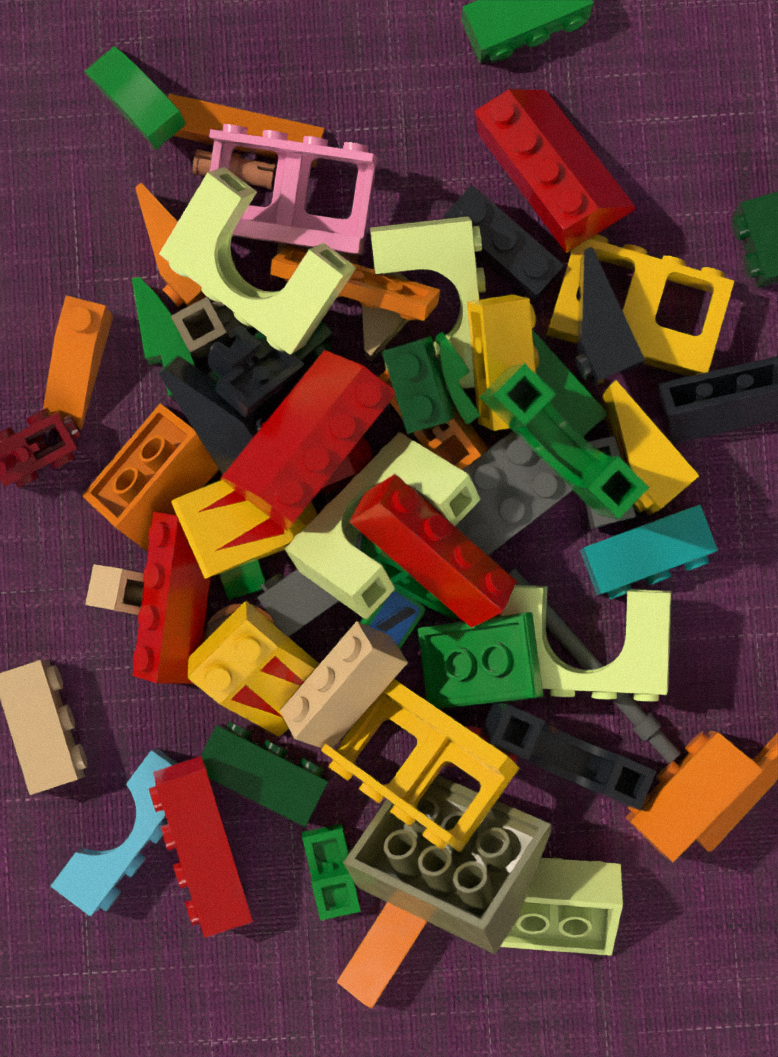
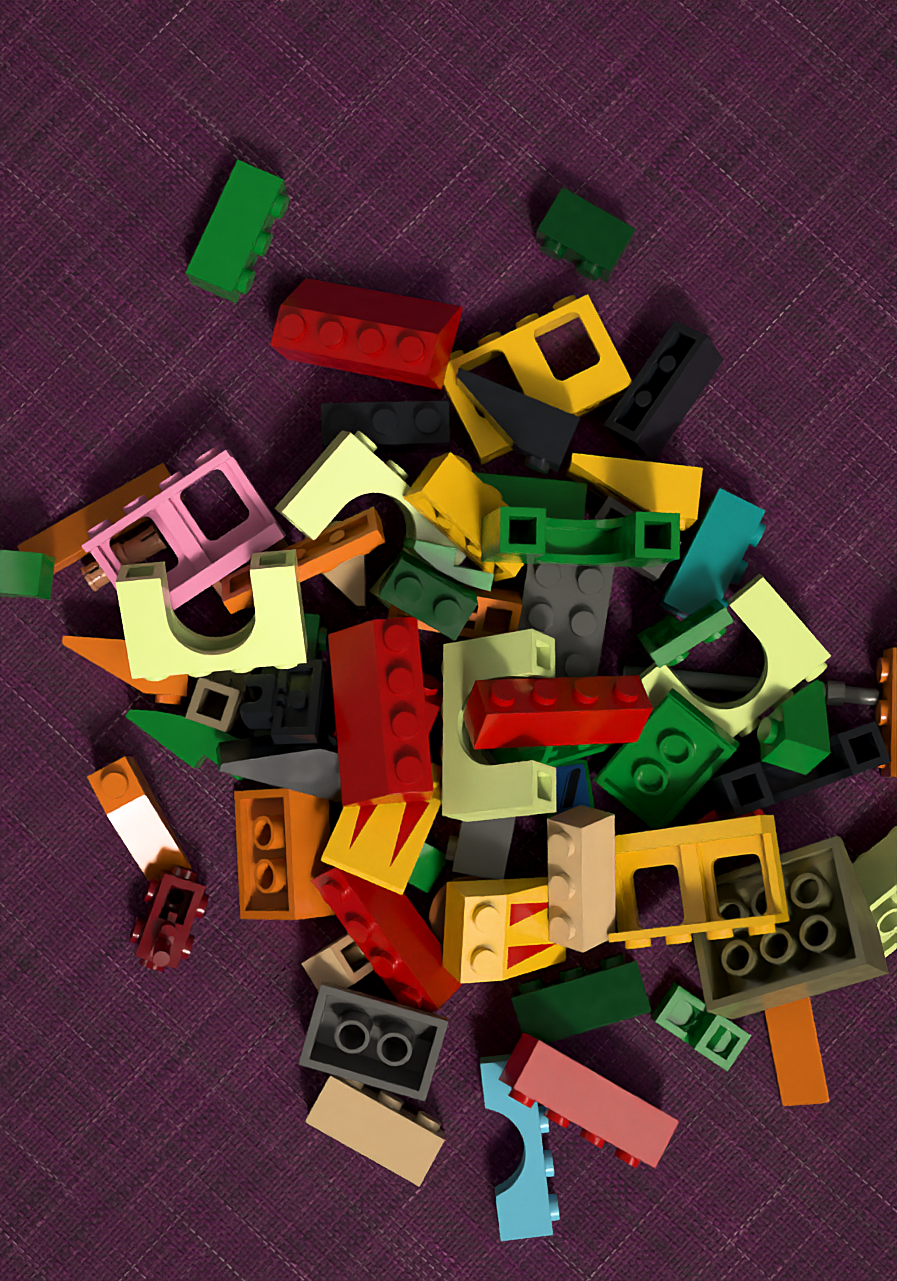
camera: 45 degrees left, 0 degrees up
none -> dark grey slope [299,981,449,1101]
none -> green plate [636,599,734,668]
none -> green slope [757,680,831,775]

